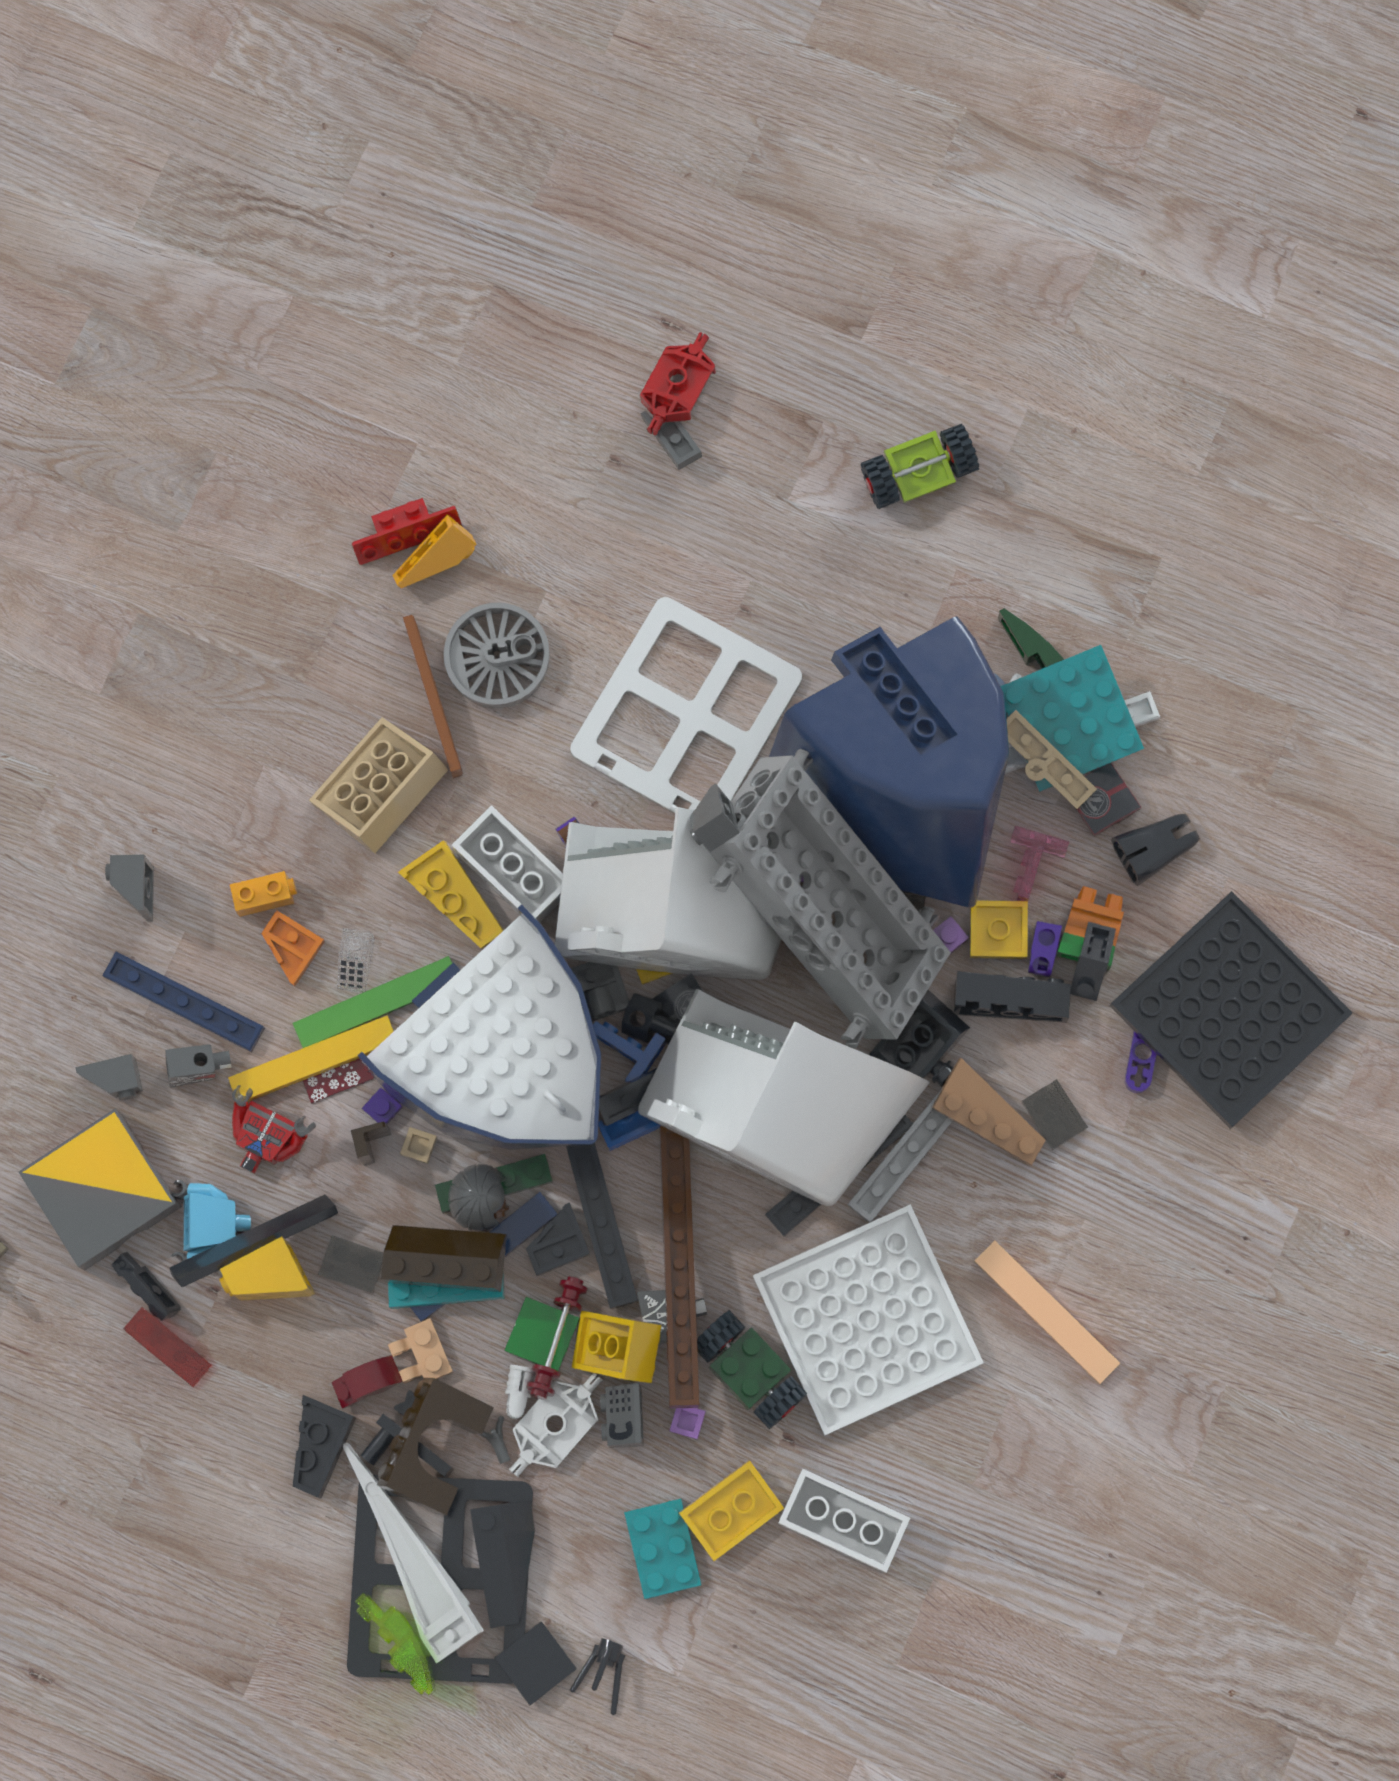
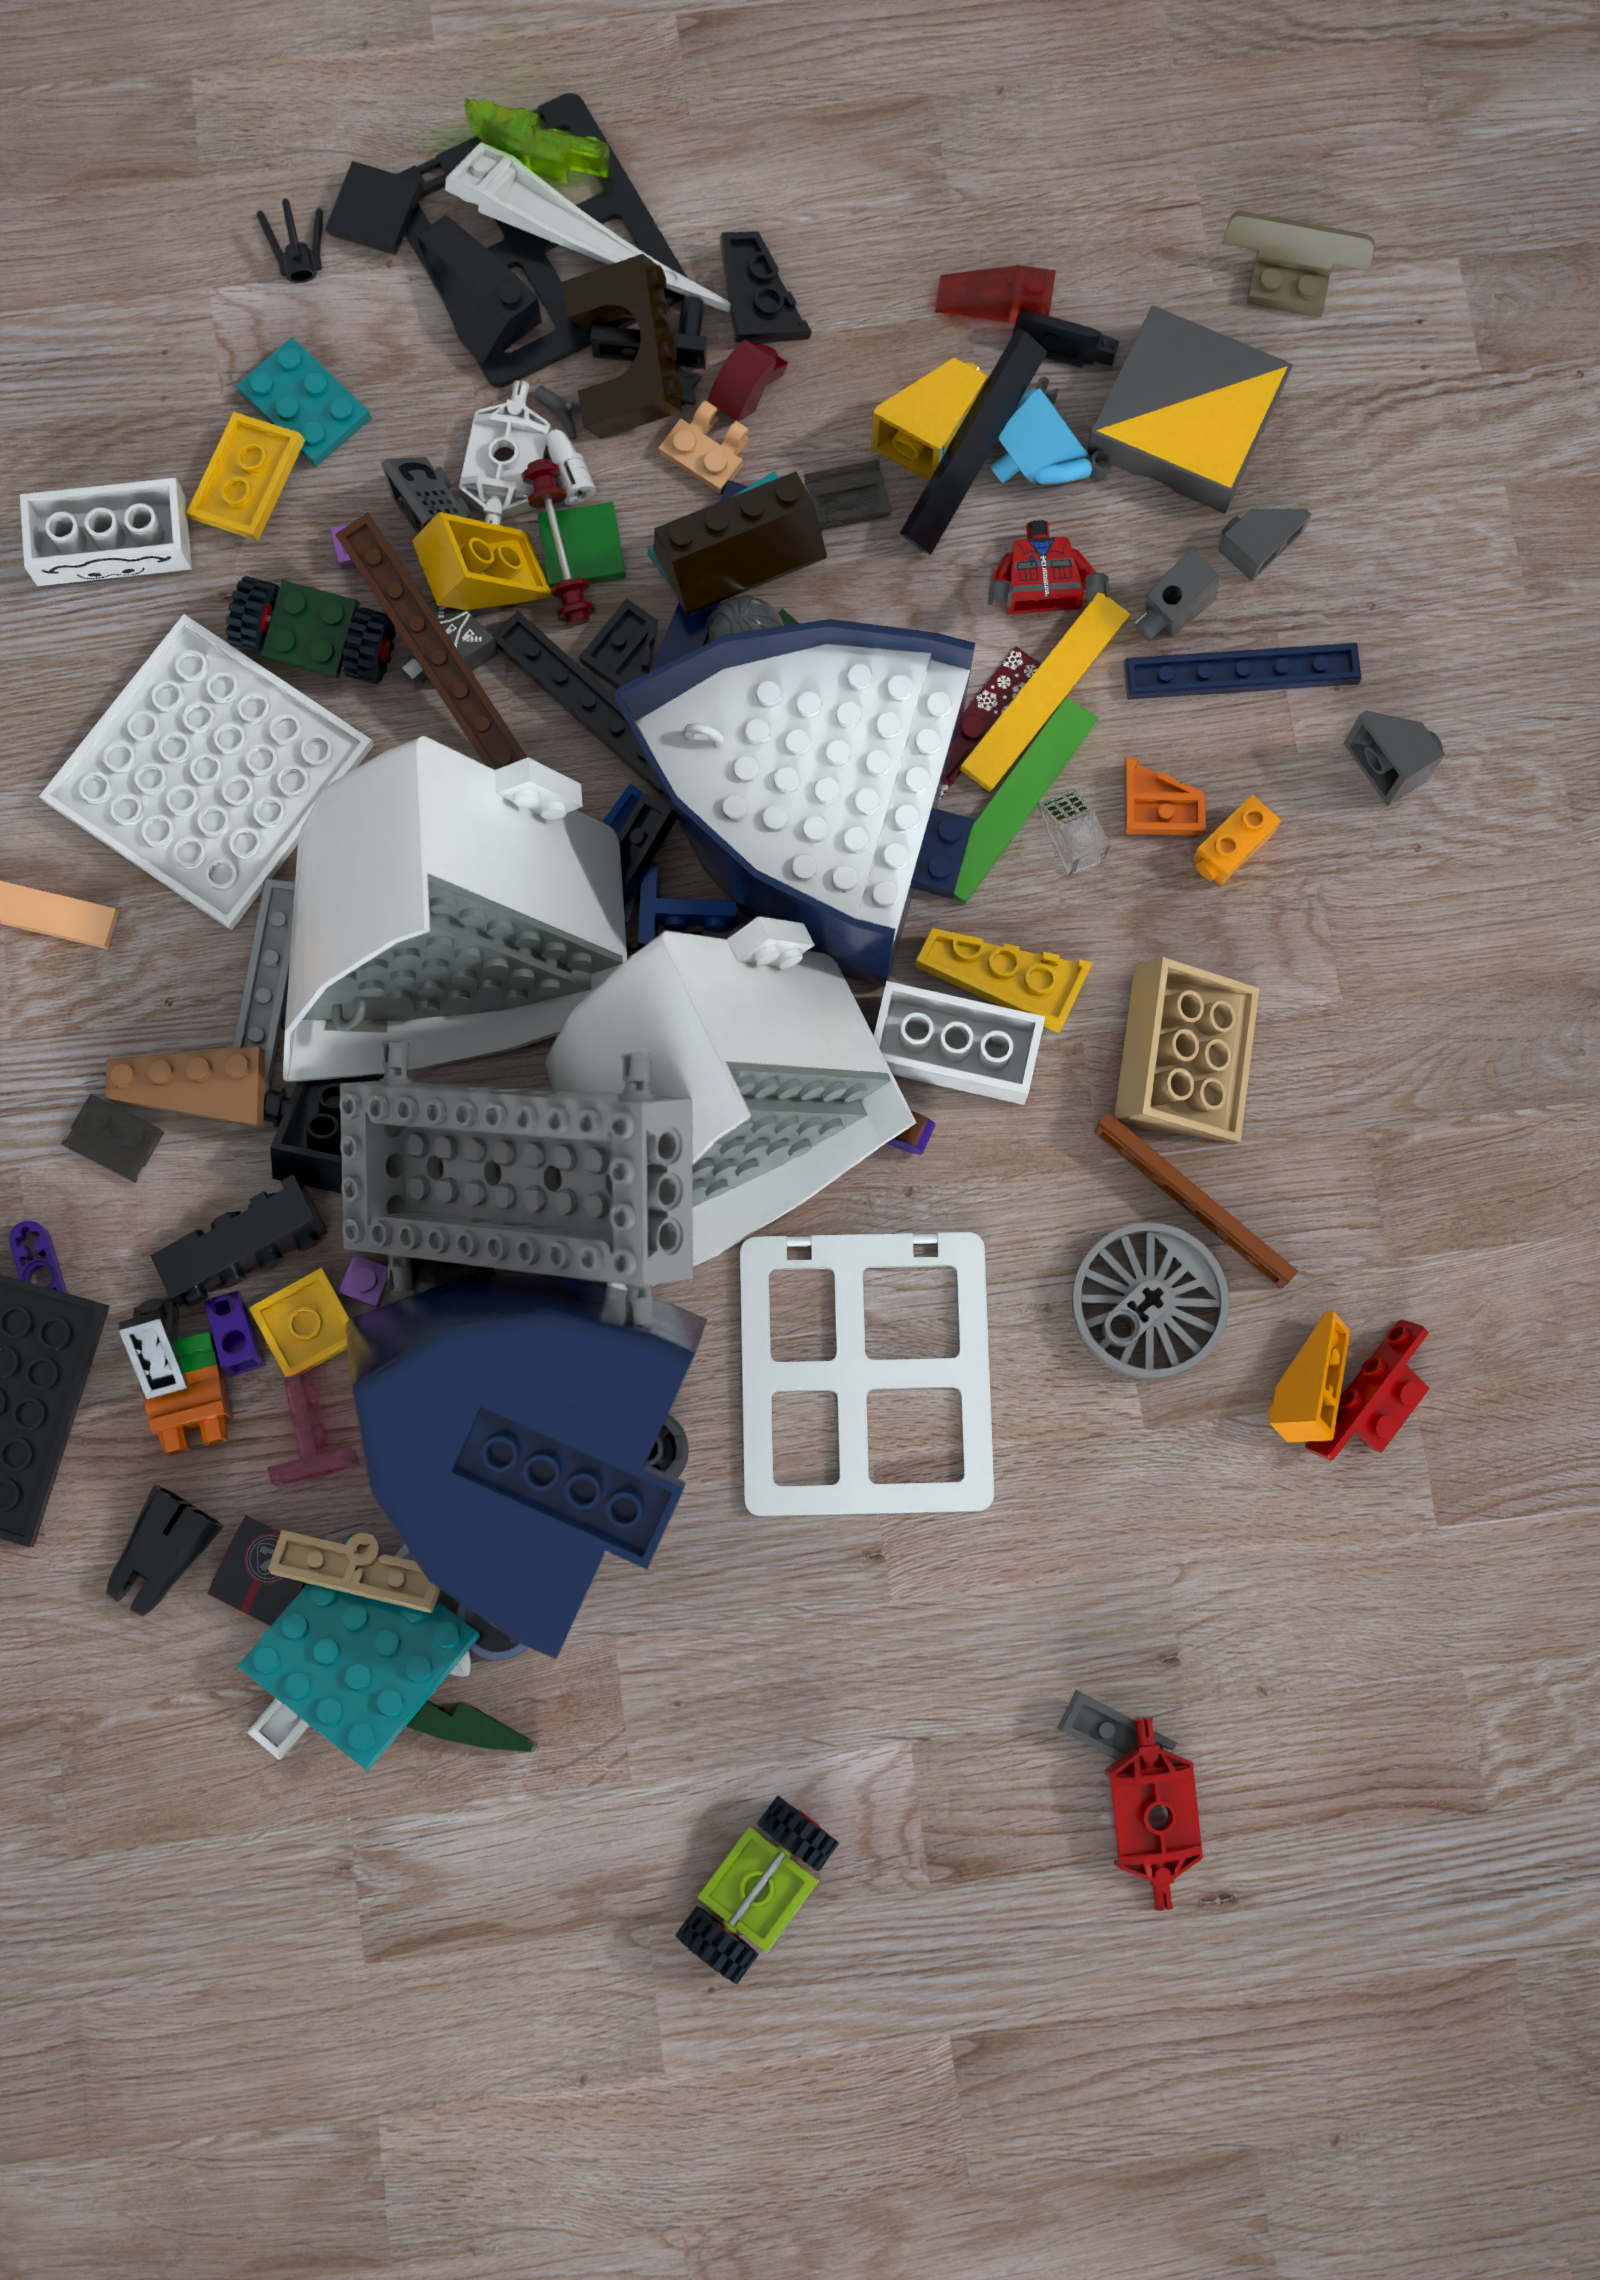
camera: 140 degrees right, 0 degrees up
dark brown panel [351,1121,391,1166] -> none
dark grey slope [690,783,740,852] -> none

